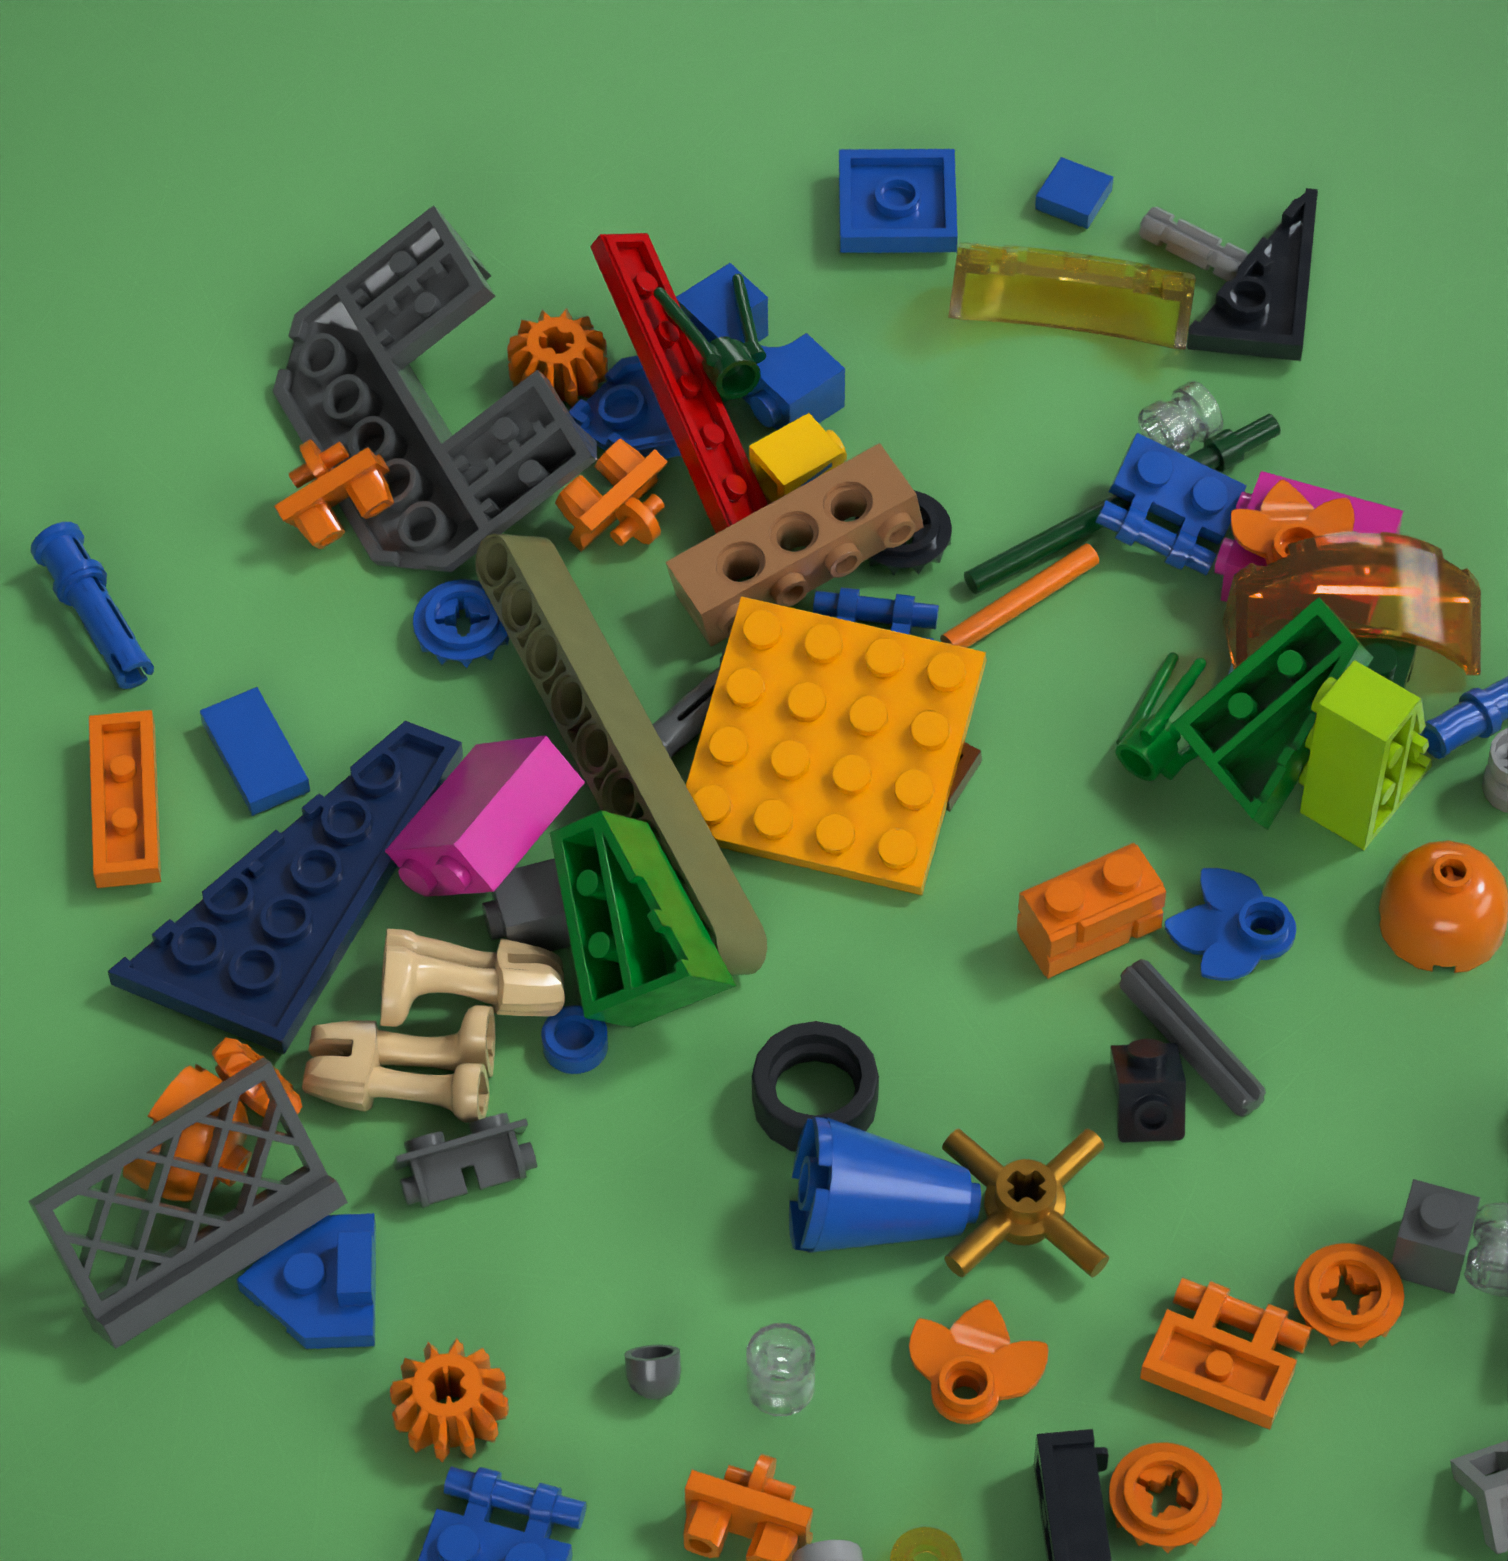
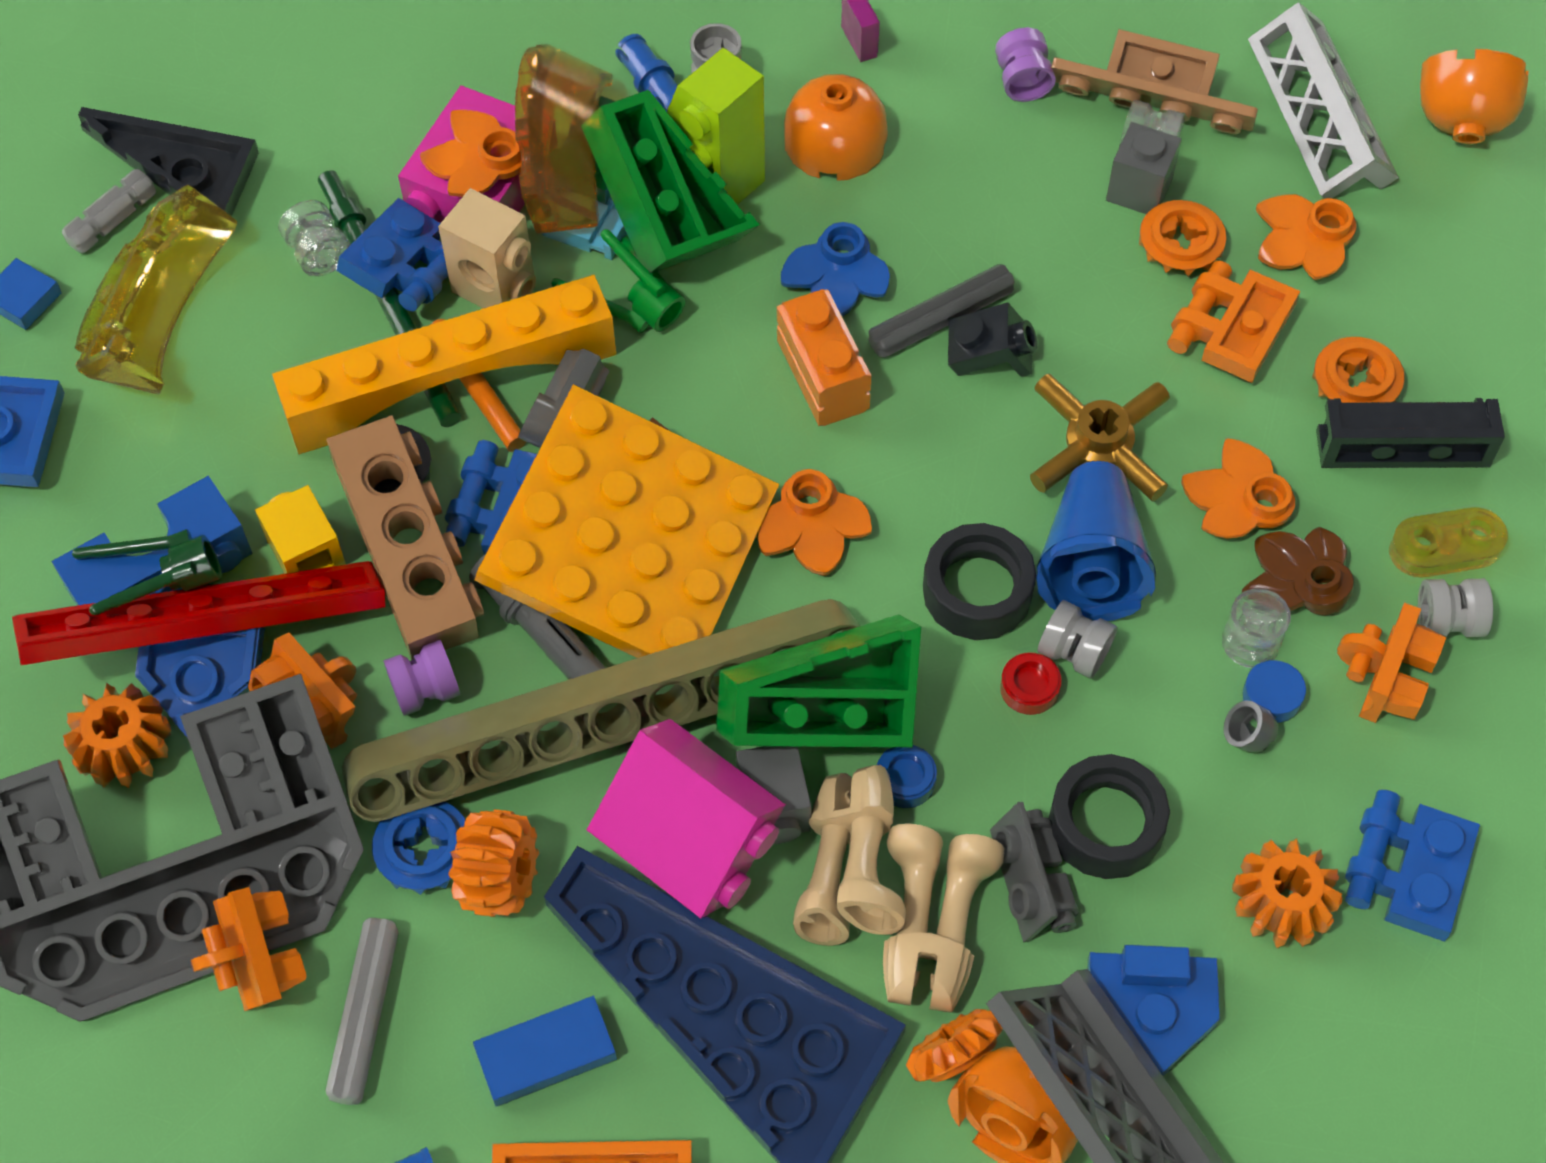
camera: 85 degrees left, 5 degrees up
none -> light orange arch [272,274,617,455]
none -> light grey axle [325,917,399,1105]
none -> medium lavender wheel [383,640,460,716]
none -> tan brick [438,188,536,308]
none -> orange gear [448,809,540,917]
none -> dark grey piece [518,349,610,448]
none -> orange plate [758,469,872,576]
none -> red tile [1000,652,1061,715]
none -> light grey wheel [1037,600,1118,679]
none -> black tyre [1049,754,1170,879]
none -> reddish brown plate [1242,527,1354,615]
none -> blue tile [1242,660,1306,723]
none -> orange plate [1256,194,1356,280]

